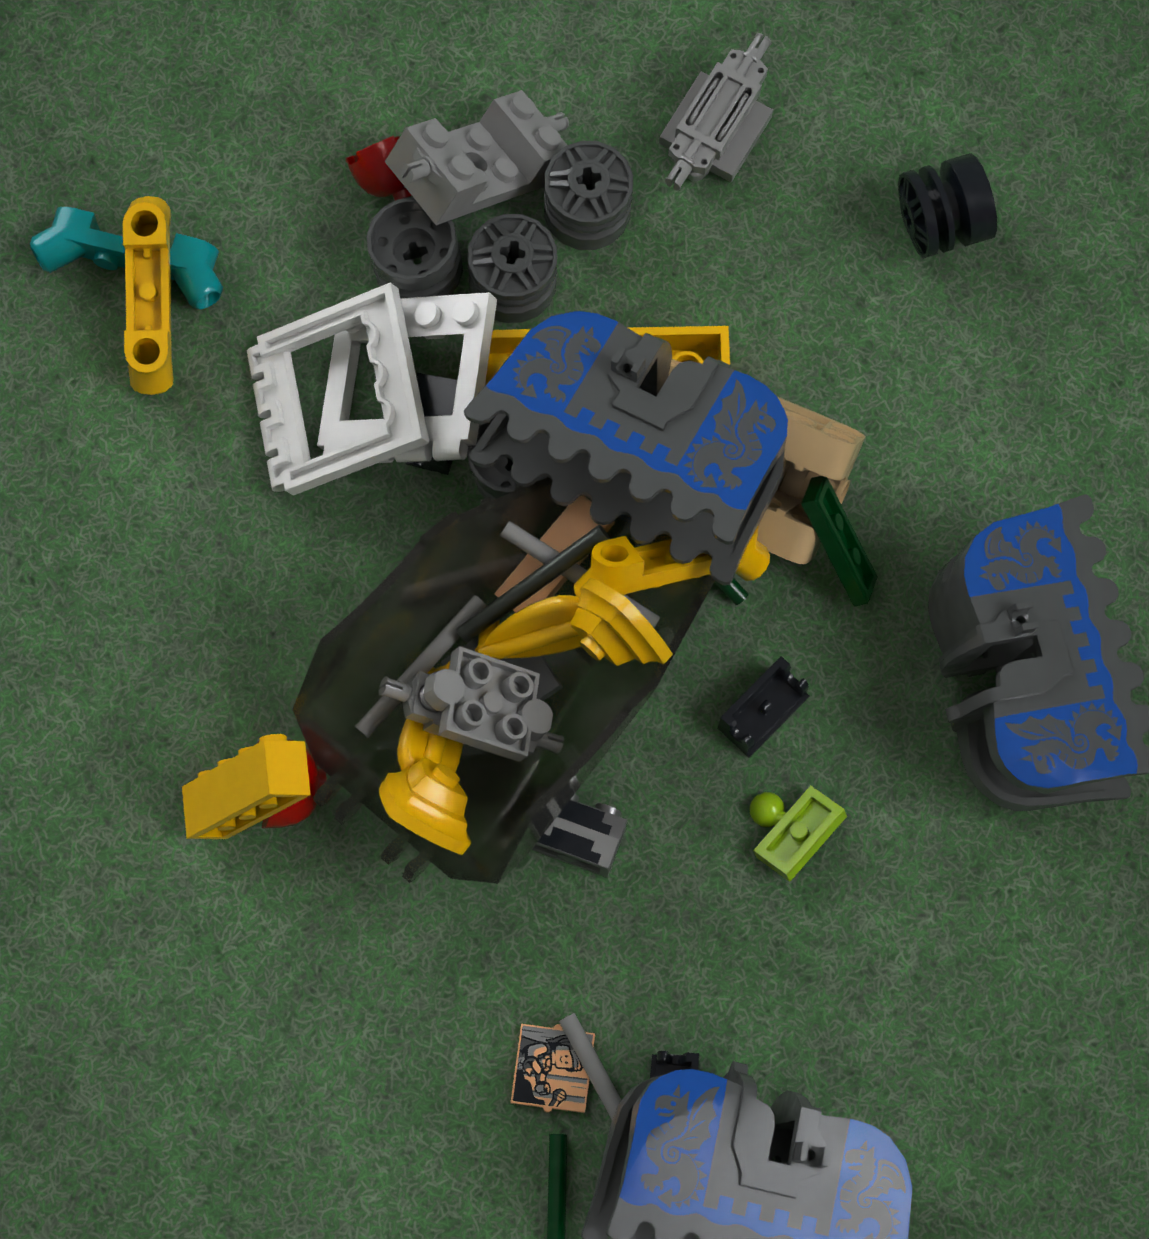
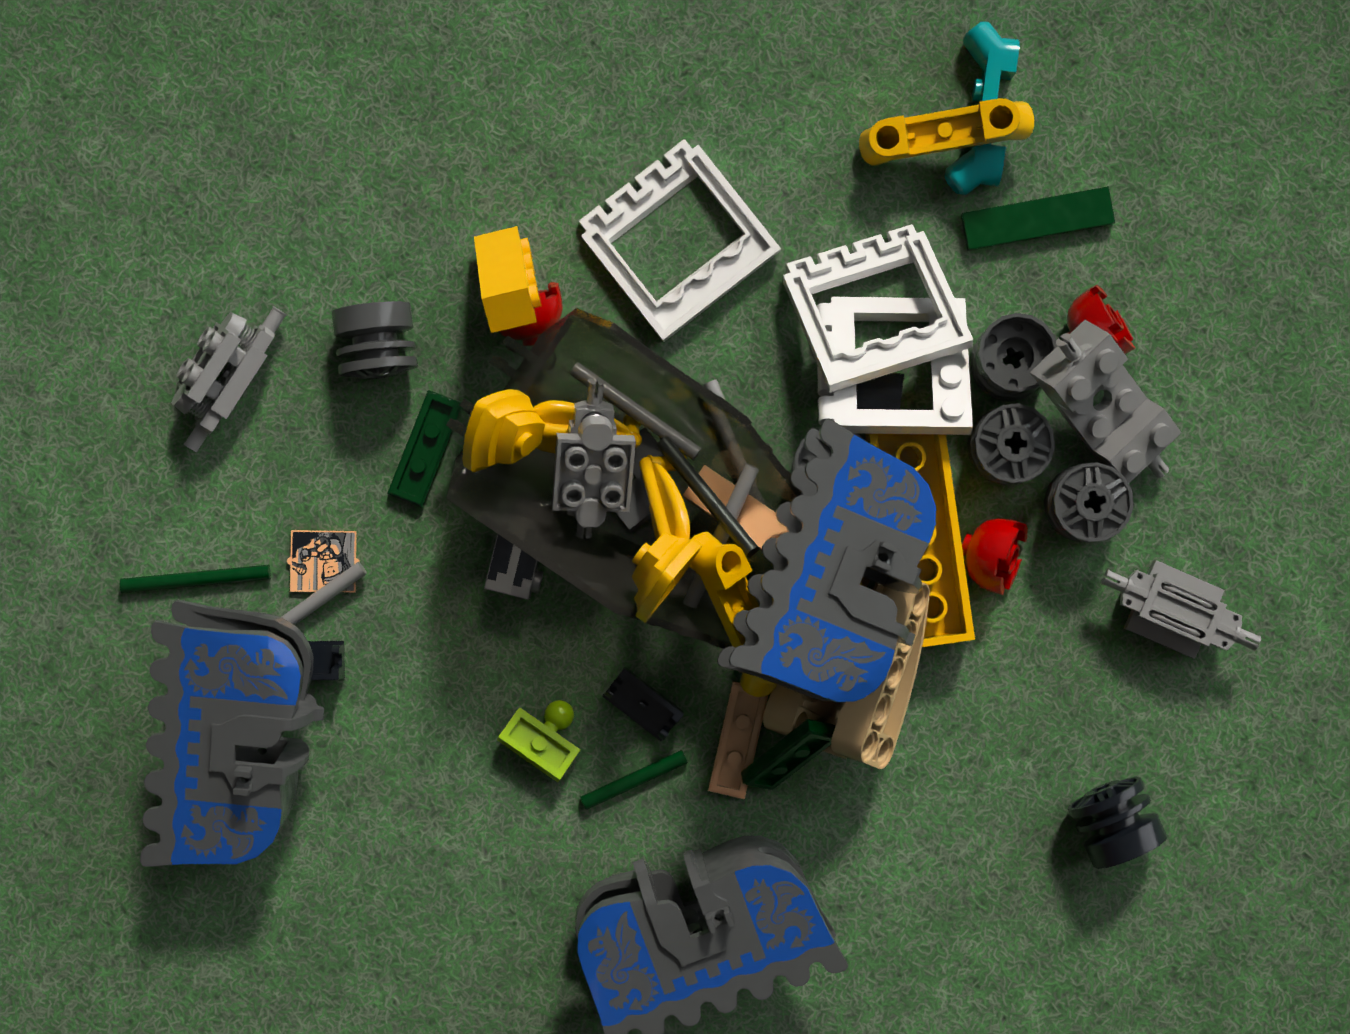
camera: 85 degrees right, 15 degrees up
none -> light grey piece [171,306,287,452]
none -> dark grey wheel [332,301,418,379]
none -> dark green tile [387,390,464,507]
none -> white hinge [579,139,781,342]
none -> dark green piece [580,750,688,810]
none -> light nougat tile [708,681,769,799]
none -> dark green tile [961,186,1115,251]
none -> red cylinder [962,518,1028,595]

